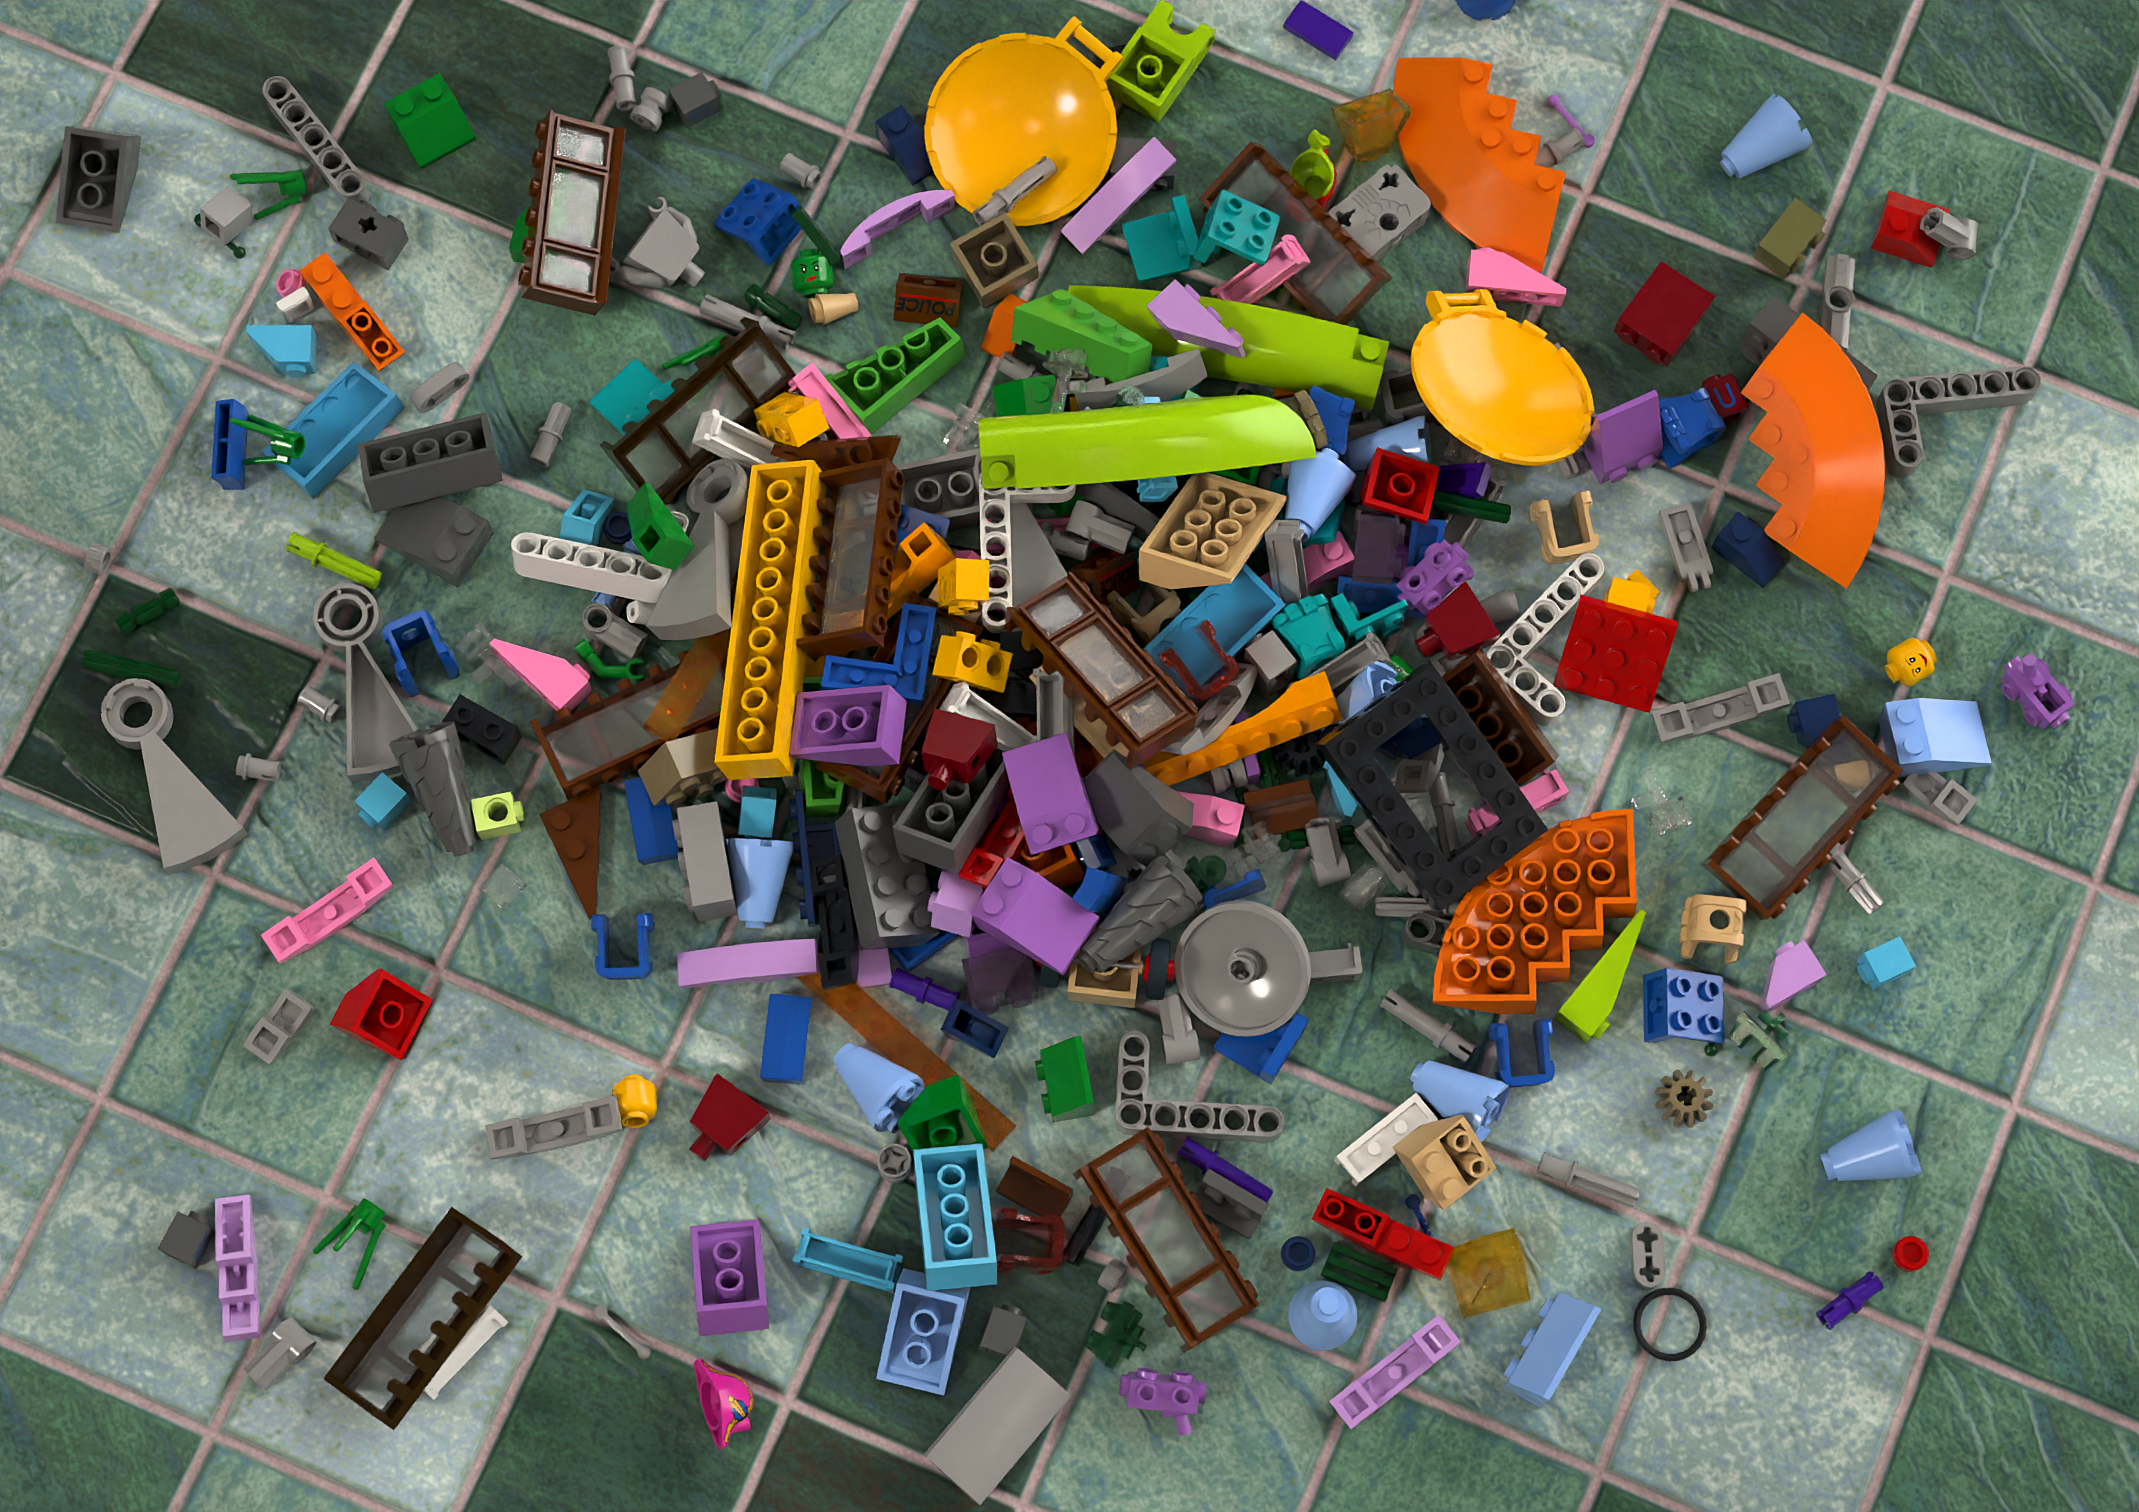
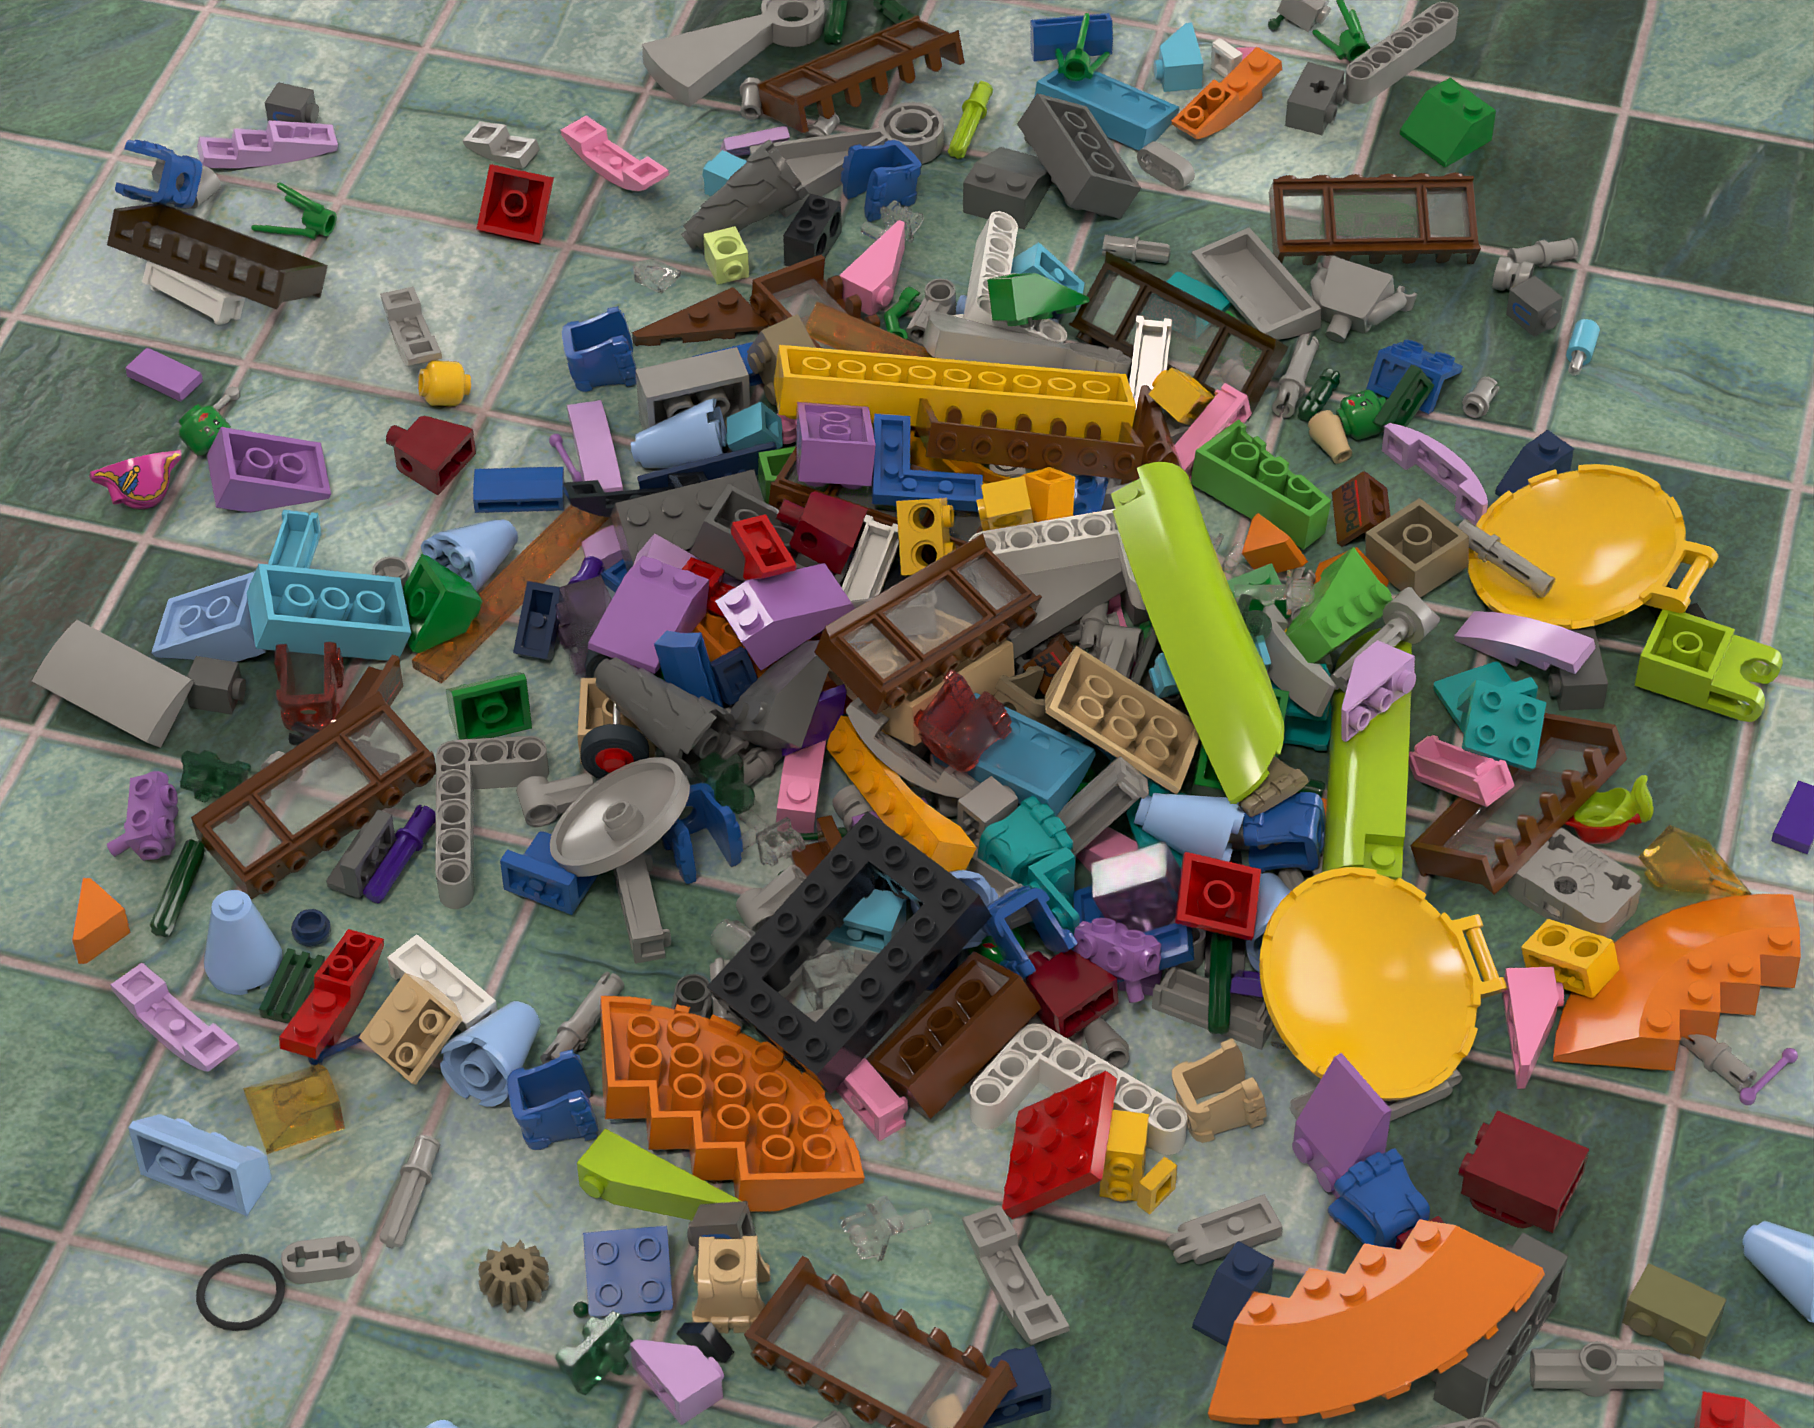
camera: 85 degrees right, 25 degrees down
none -> orange slope [72,878,131,964]
none -> blue piece [115,139,202,209]
none -> medium lavender tile [125,347,203,402]
none -> dark green axle [150,839,206,937]
none -> green head [178,404,231,457]
none -> medium lavender hinge [549,434,583,482]
none -> black tile [676,1322,734,1363]
none -> dark grey brick [687,1201,756,1257]
none -> lavender tile [720,126,790,157]
none -> red slope [731,514,797,580]
none -> reddish brown window [757,15,965,133]
none -> blue piece [981,885,1078,979]
none -> light grey slope [1192,227,1321,340]
none -> orange slope [1242,513,1308,573]
none -> light grey piece [1330,587,1440,692]
none -> yellow brick [1521,919,1620,999]
none -> medium azure piece [1566,319,1600,375]

